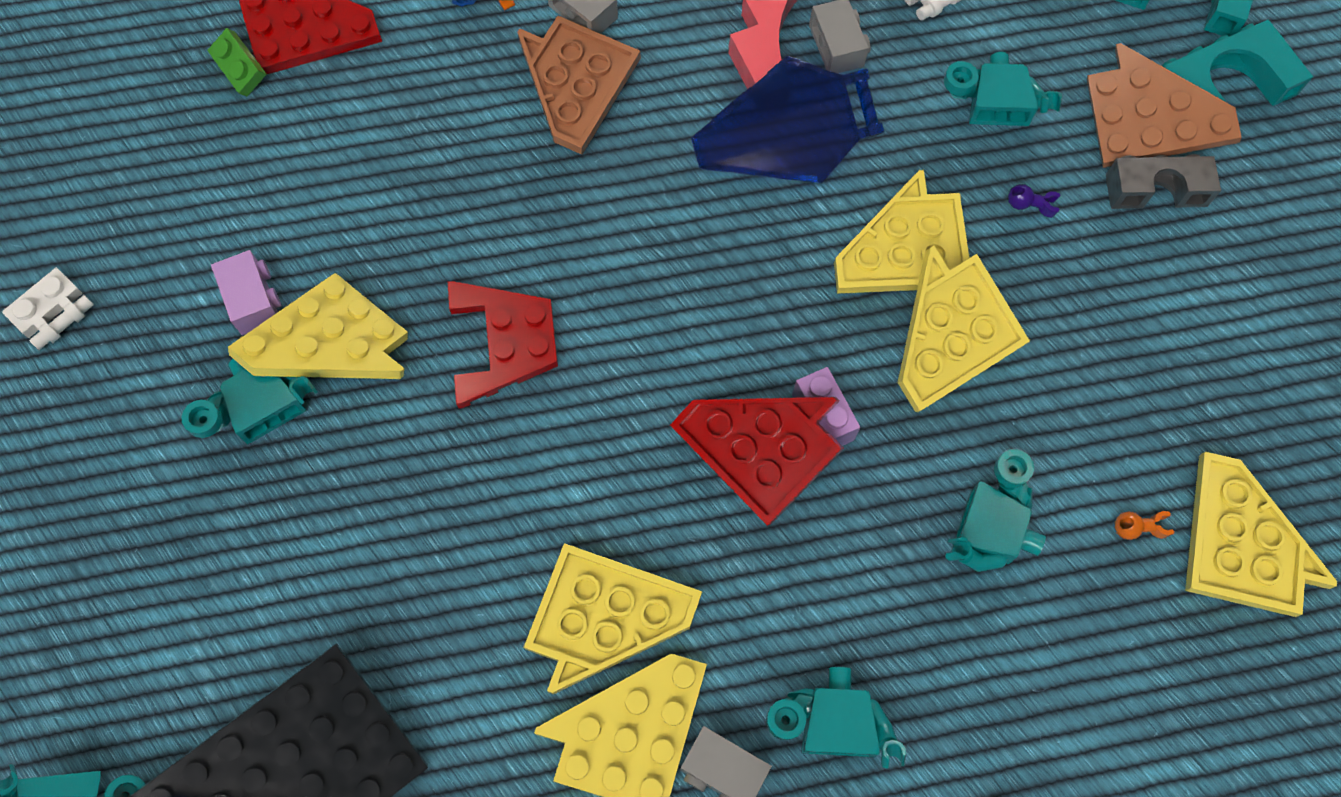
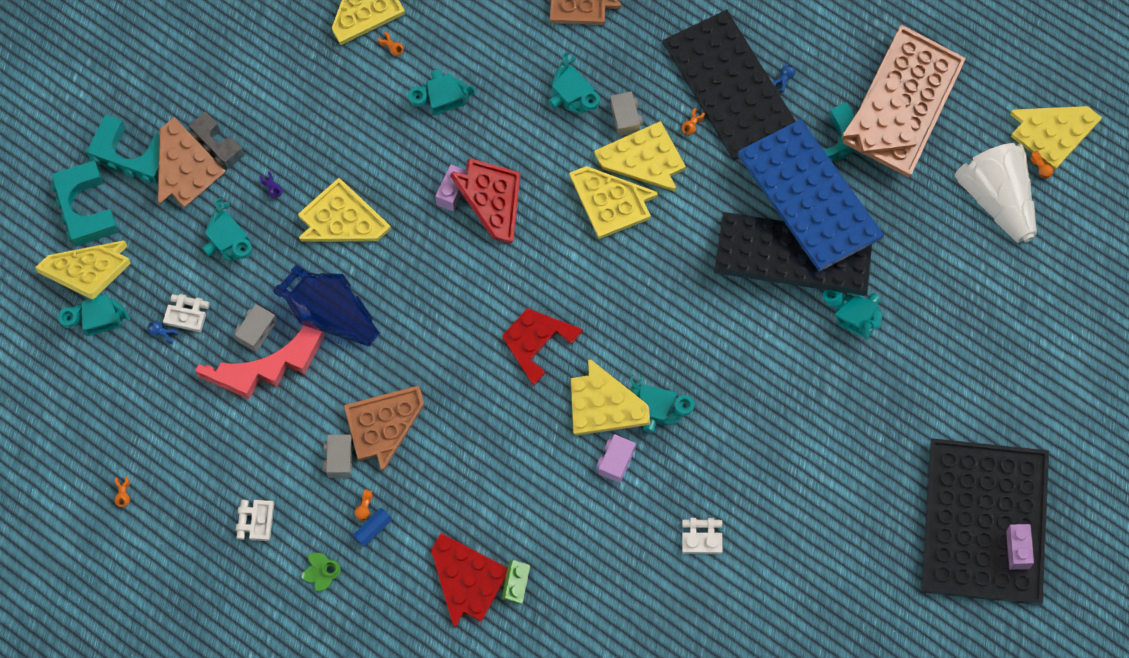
camera: 130 degrees left, 0 degrees up
light yellow wing [898,246,1030,412] -> none

